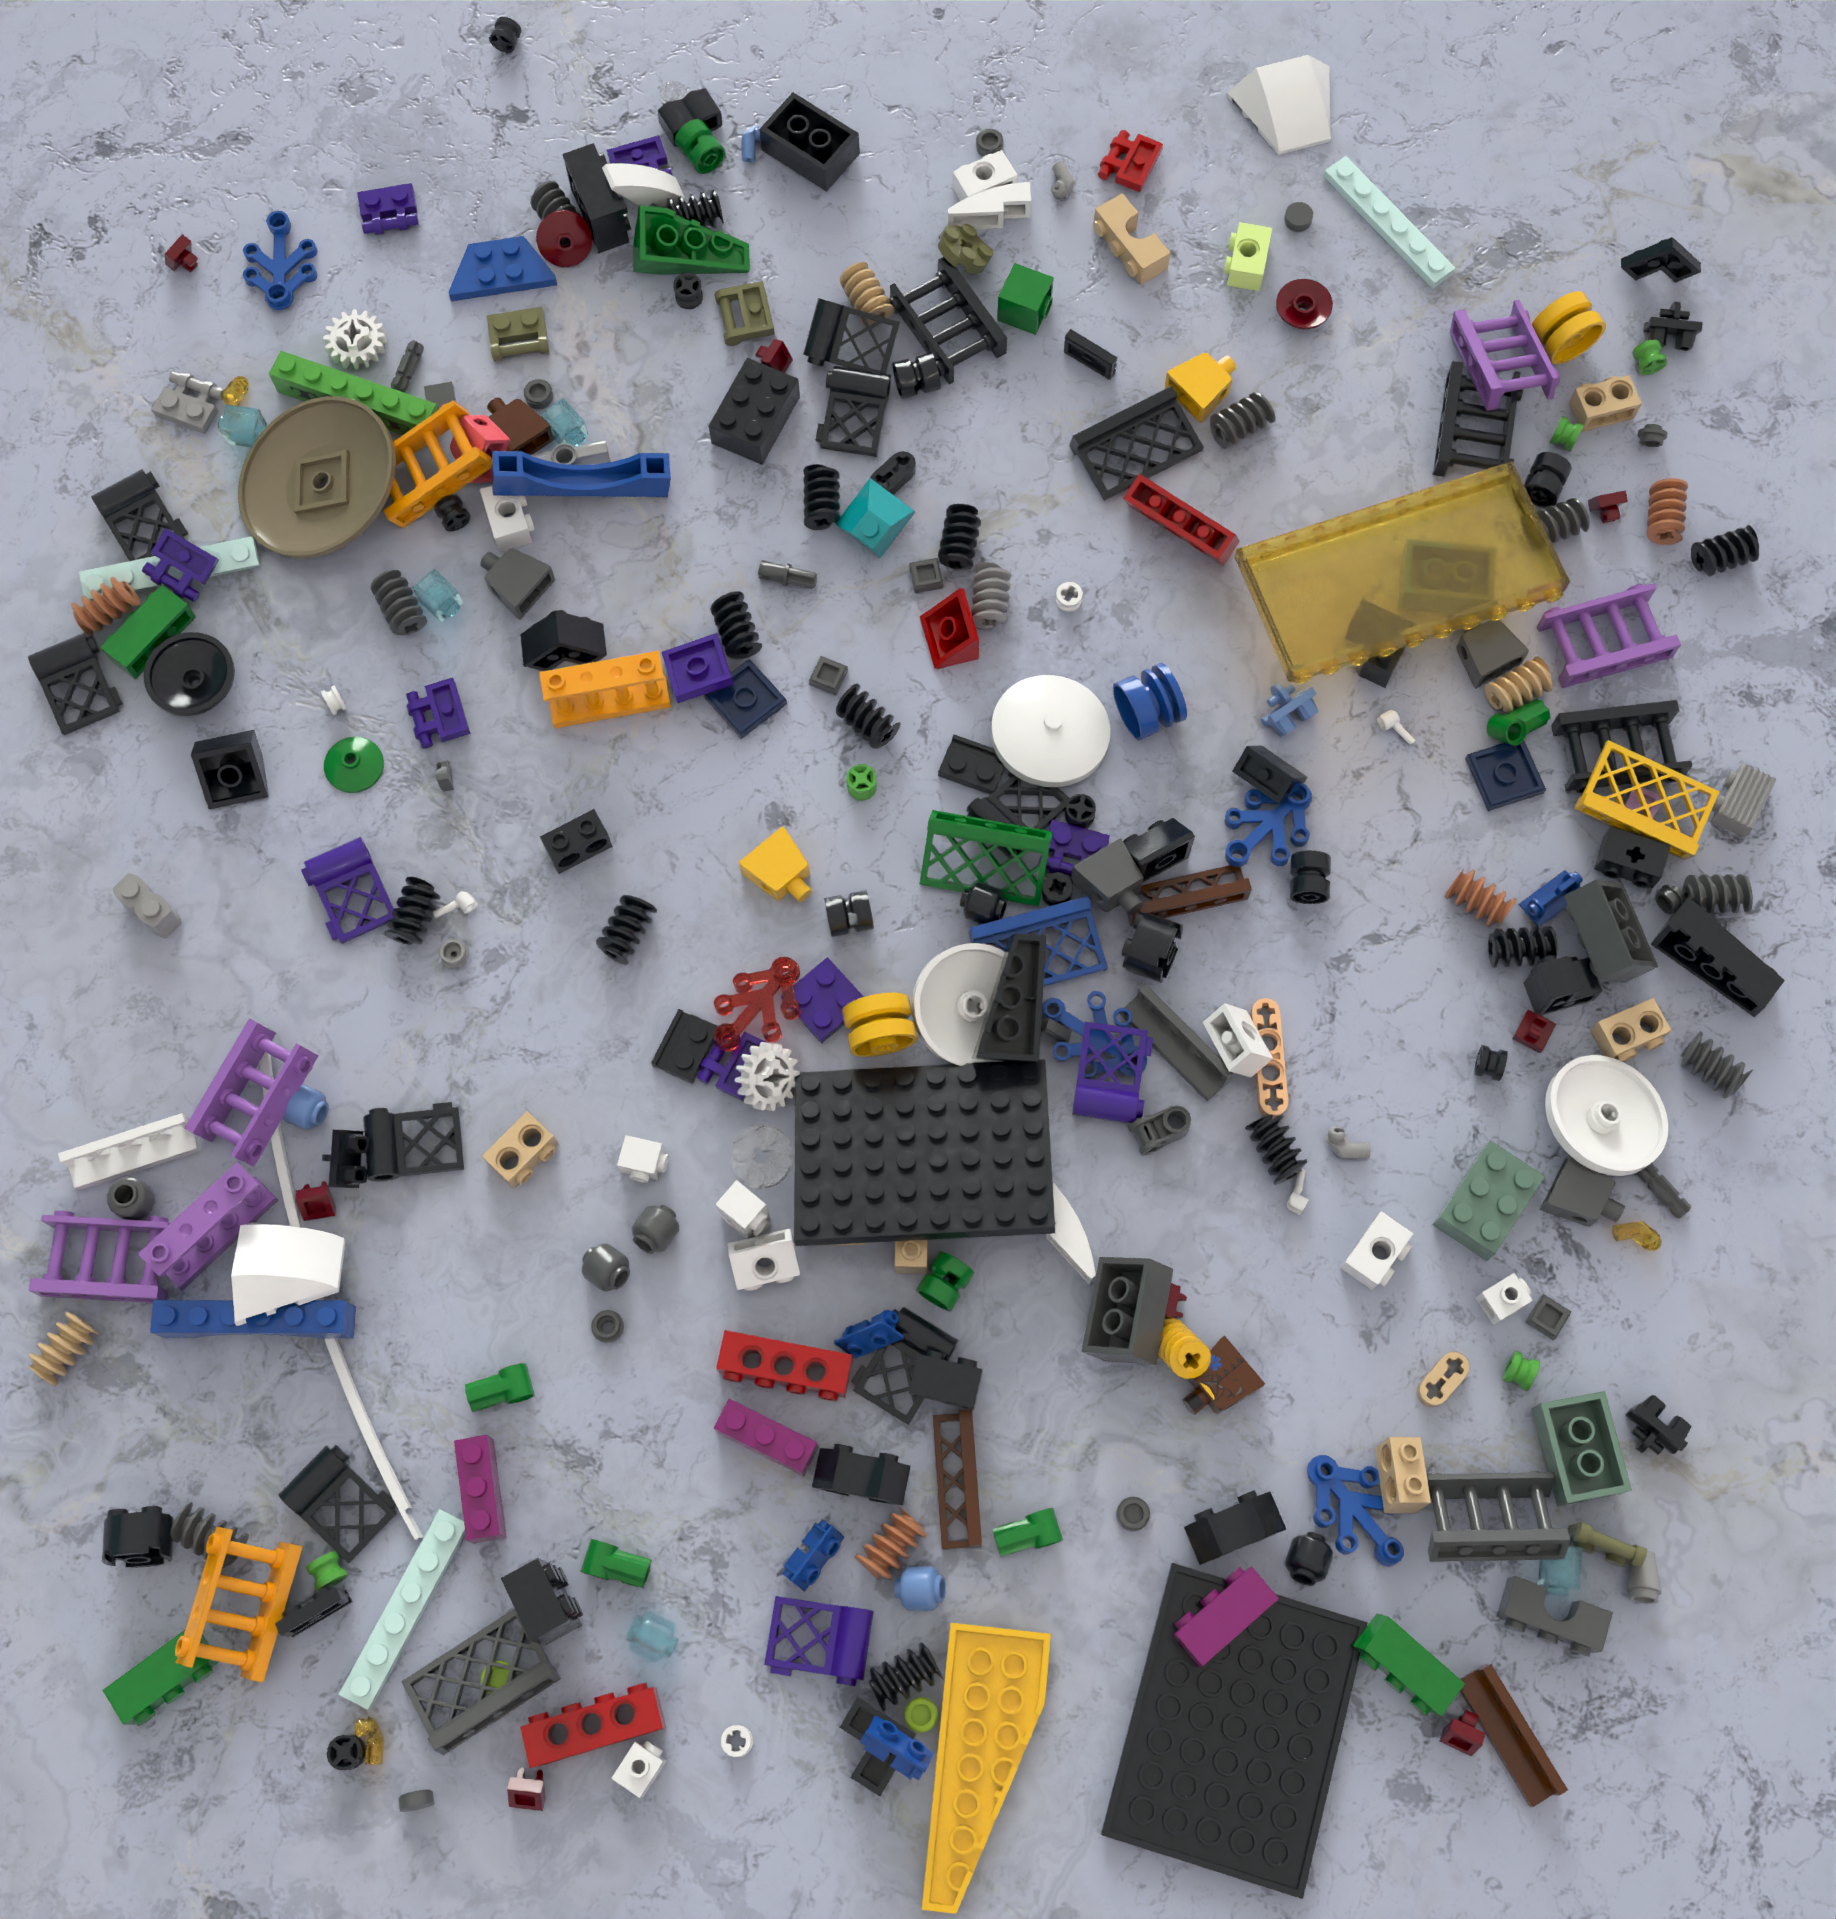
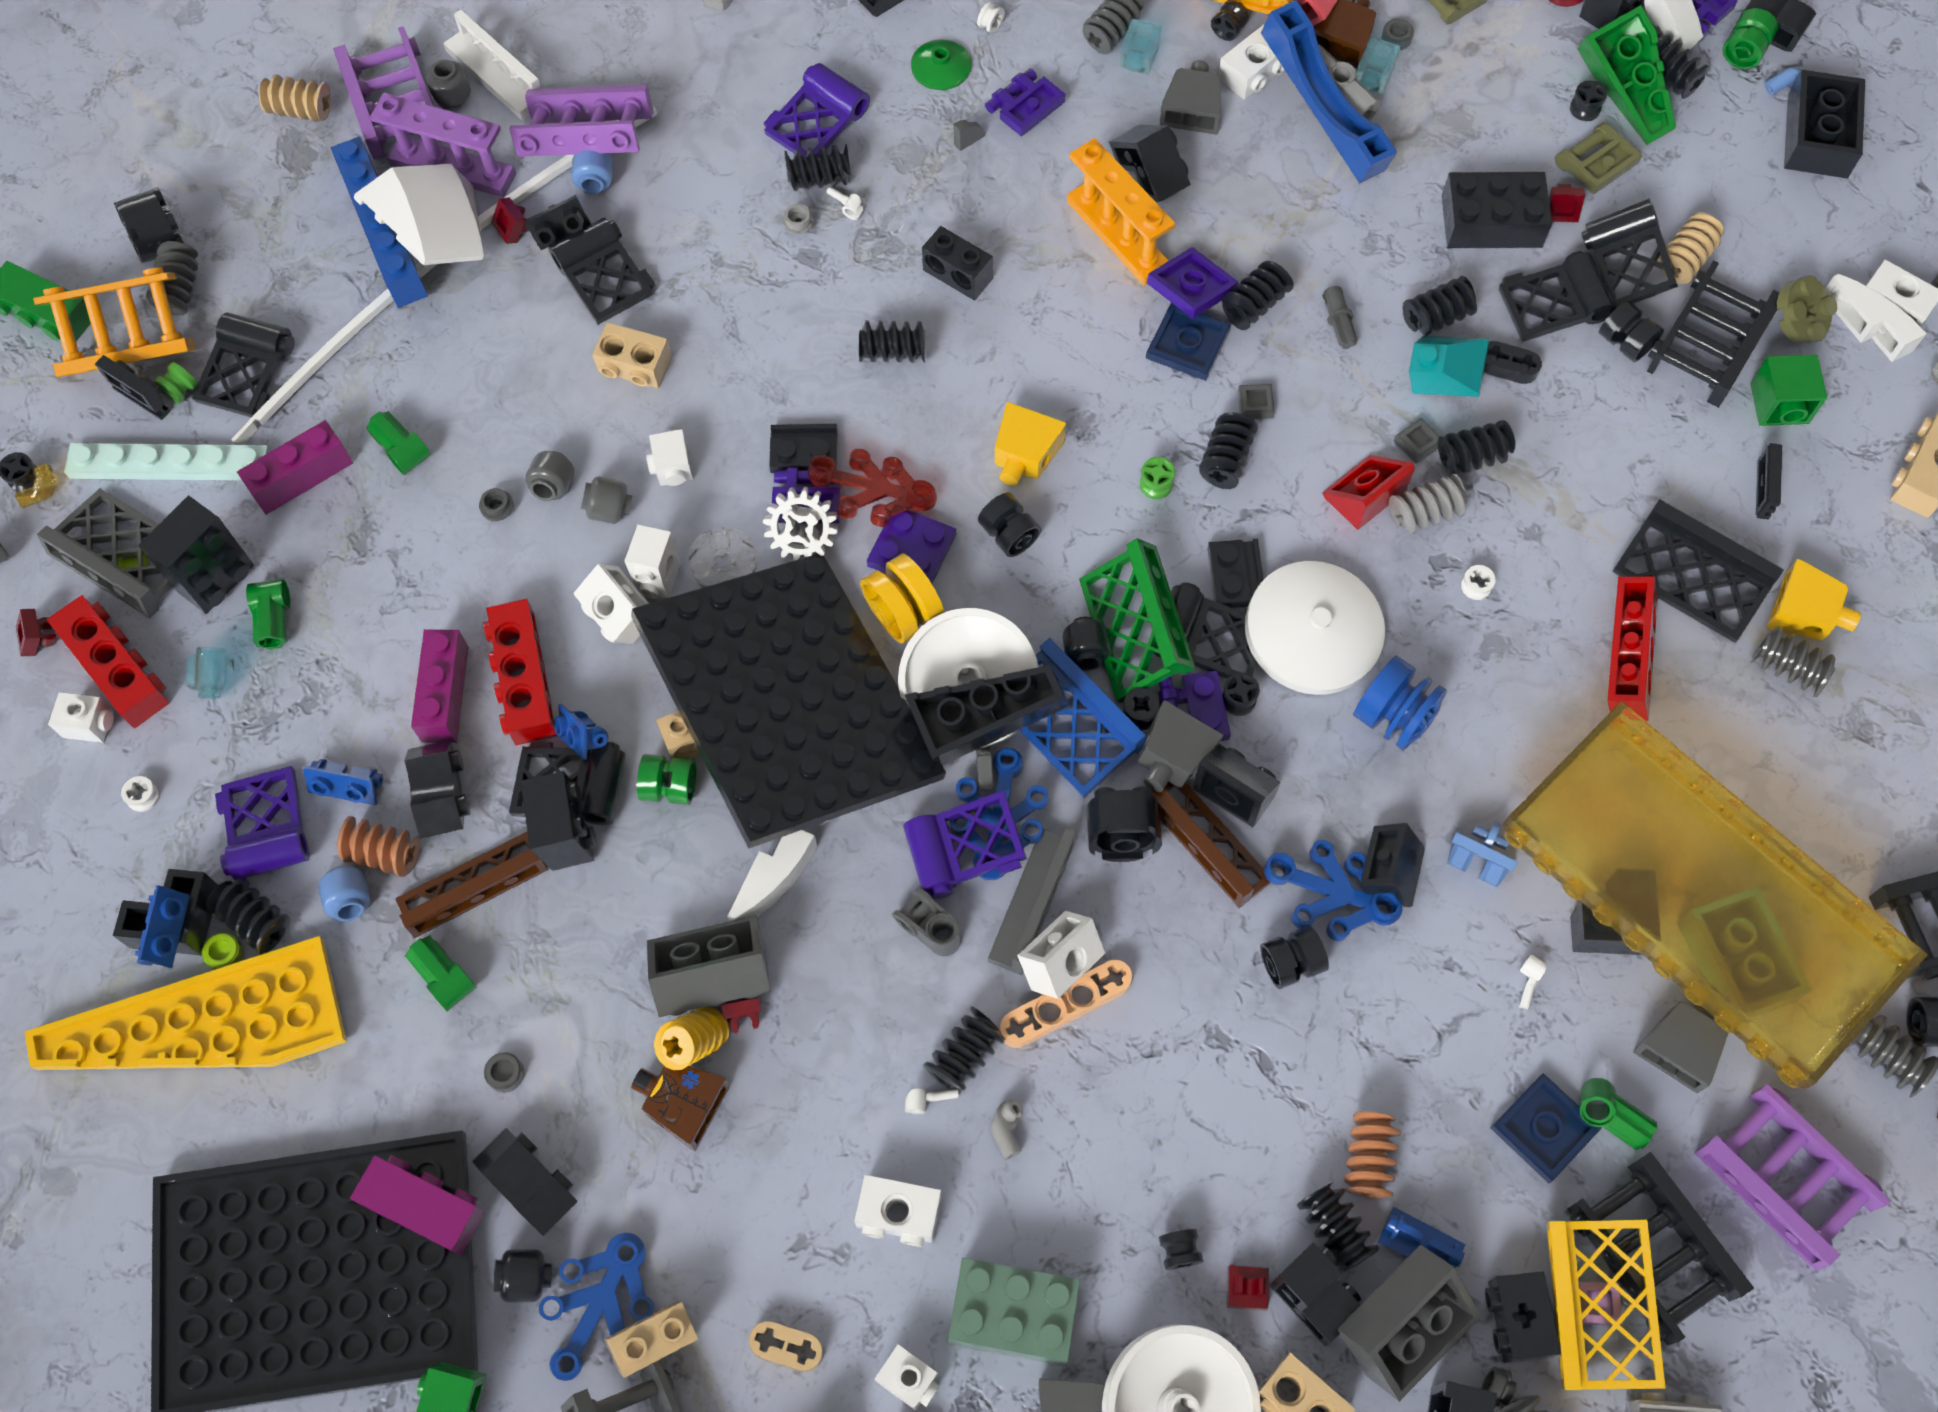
camera: 65 degrees right, 5 degrees down
tan piece [1484,656,1553,714] -> none

